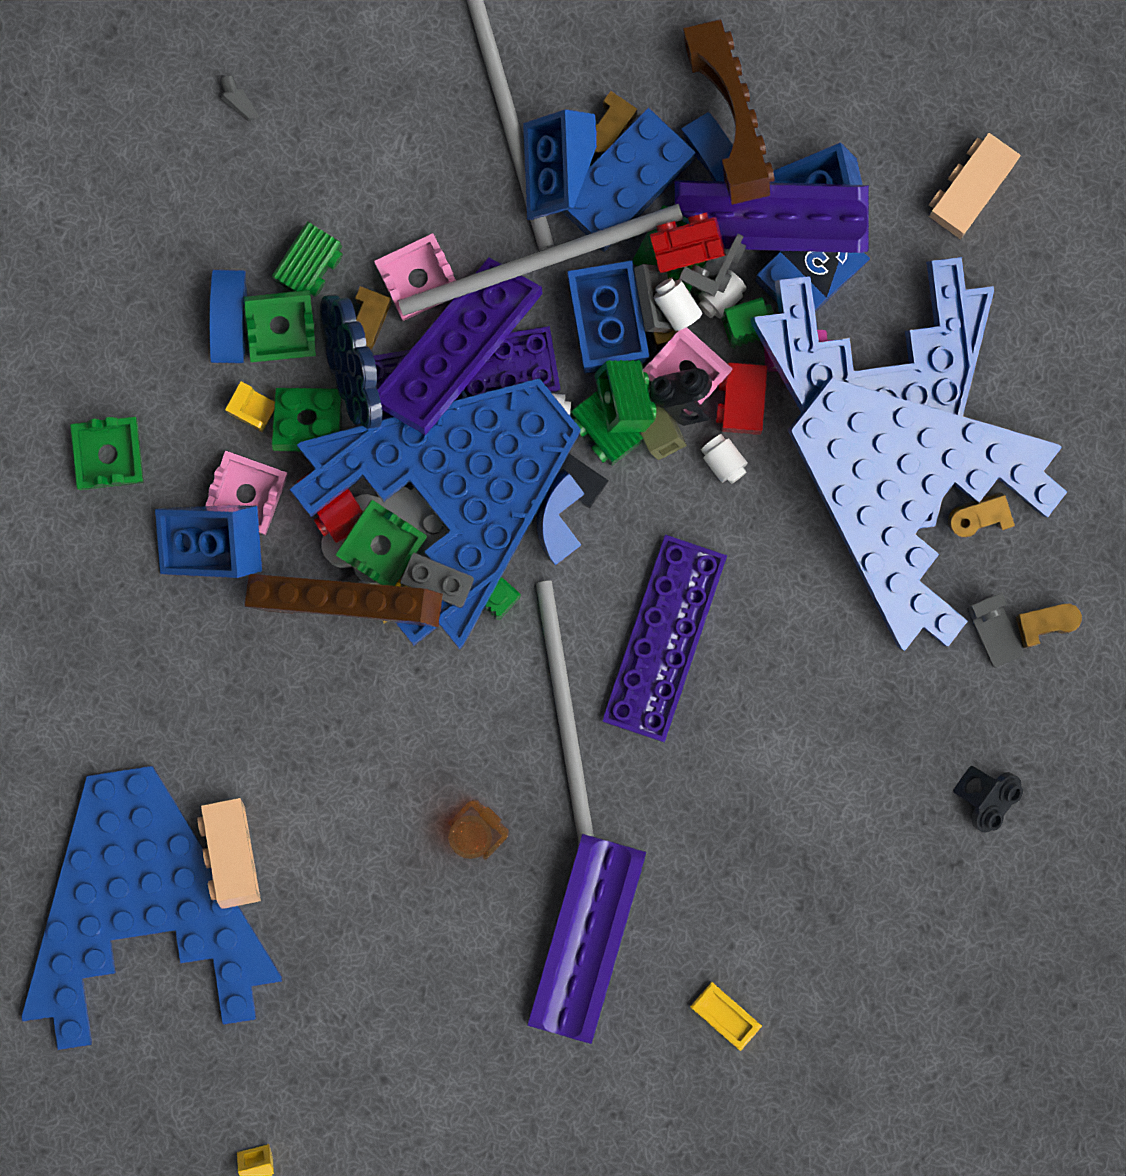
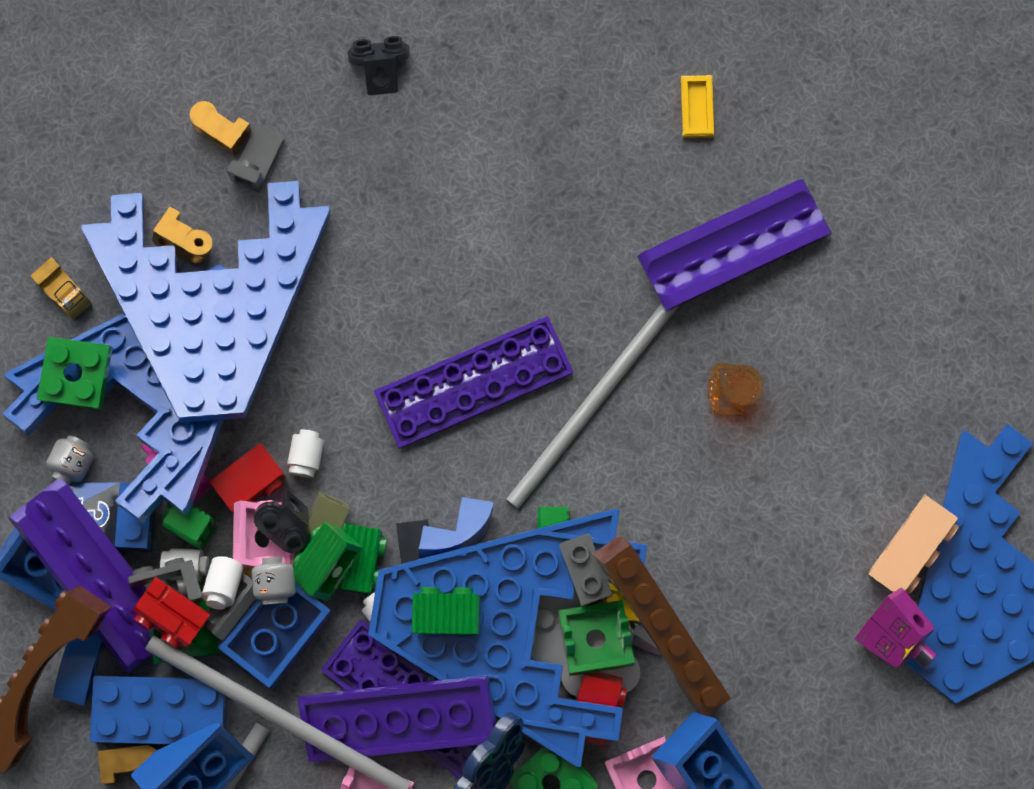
camera: 135 degrees left, 5 degrees down
none -> pearl gold leg [30,257,92,320]
none -> green piece [36,337,113,410]
none -> light grey head [46,436,94,485]
none -> light grey head [251,557,296,605]
none -> green brick [412,587,481,635]
none -> magenta torso [854,588,937,669]

